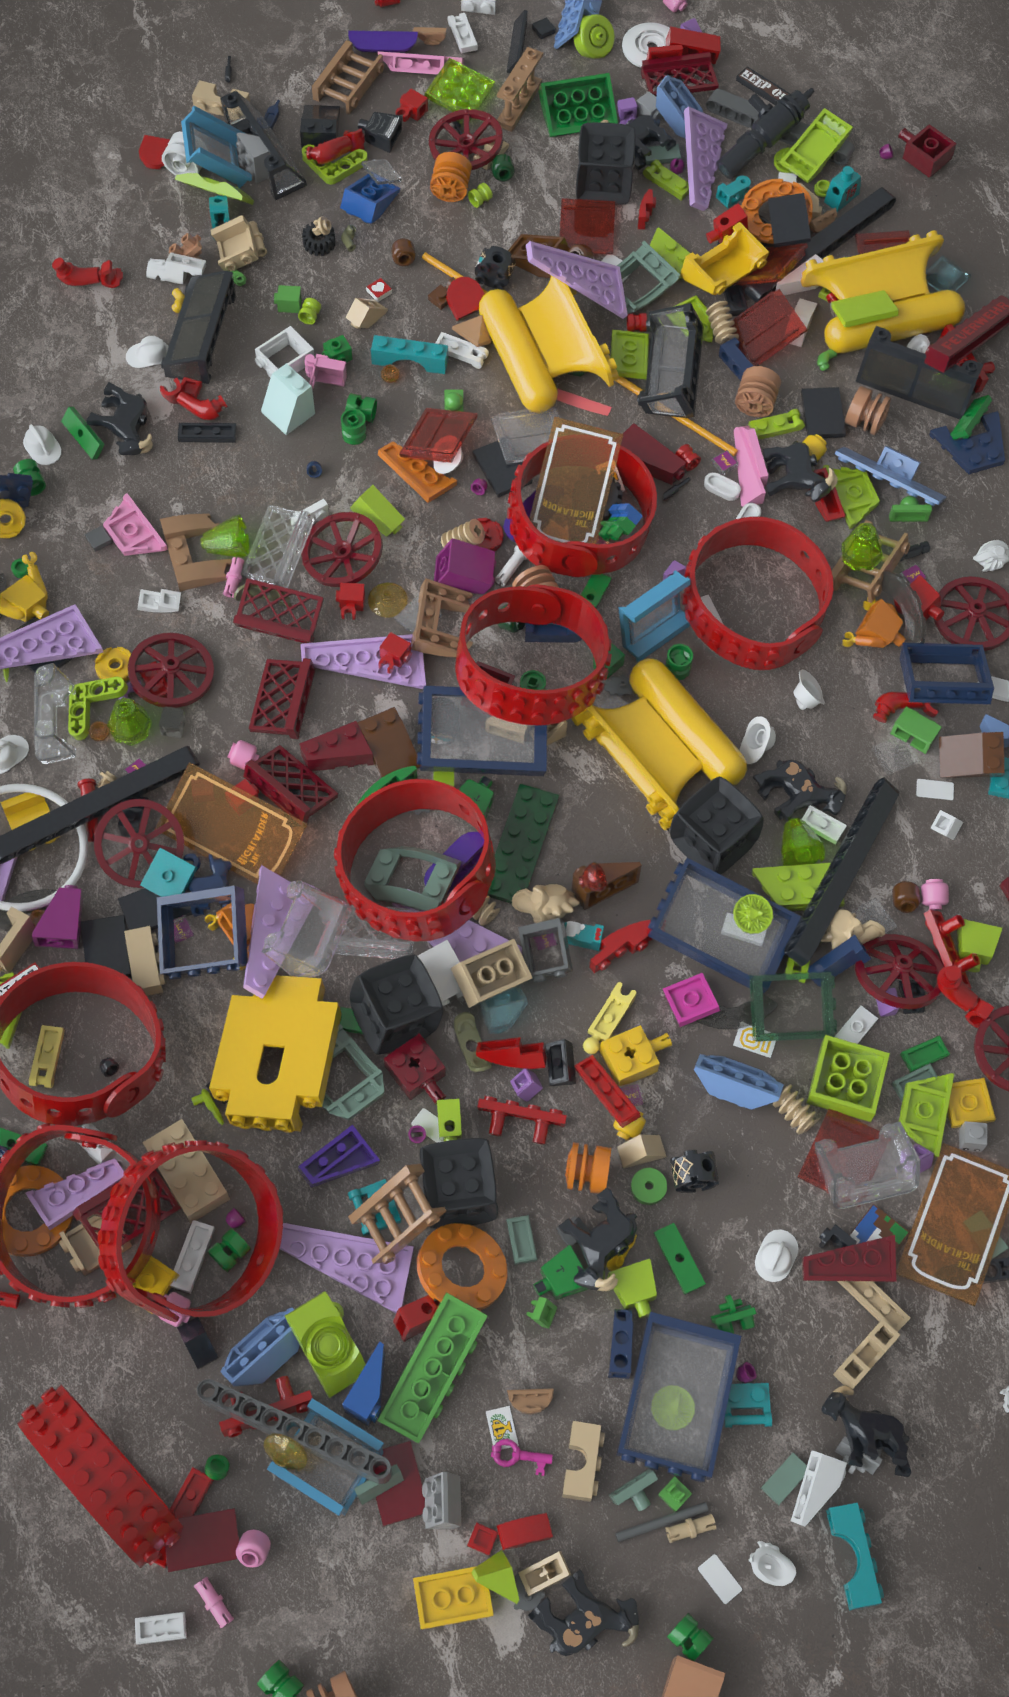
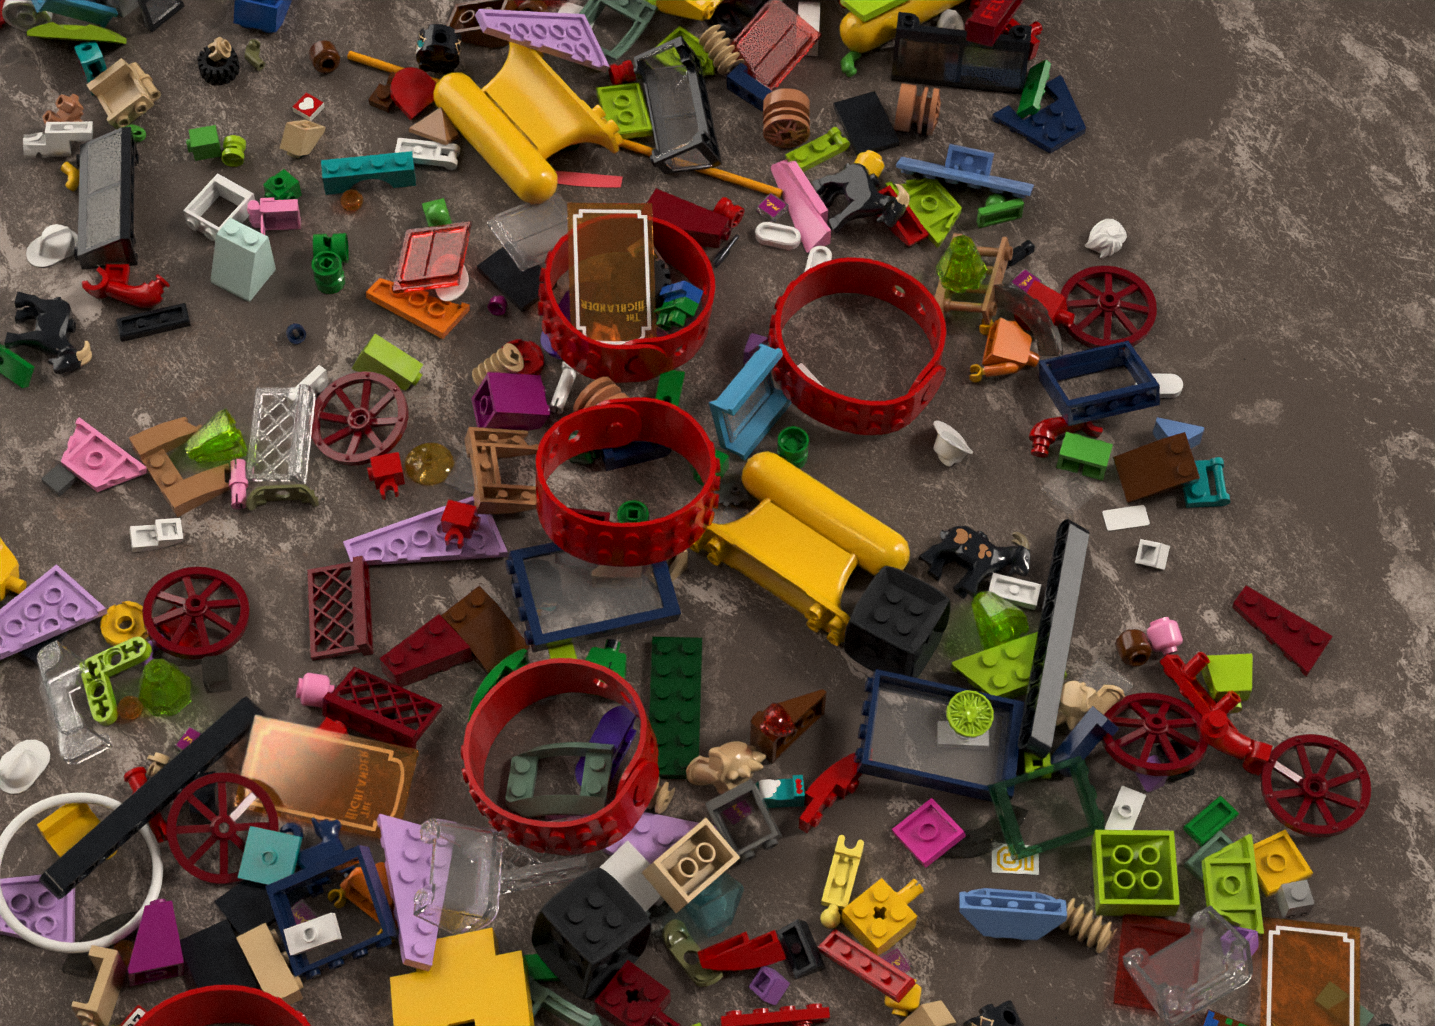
camera: 15 degrees left, 5 degrees down
dark red fence [233,578,324,644] -> none
white piece [740,717,776,764] -> none
none -> white plate [284,913,342,956]

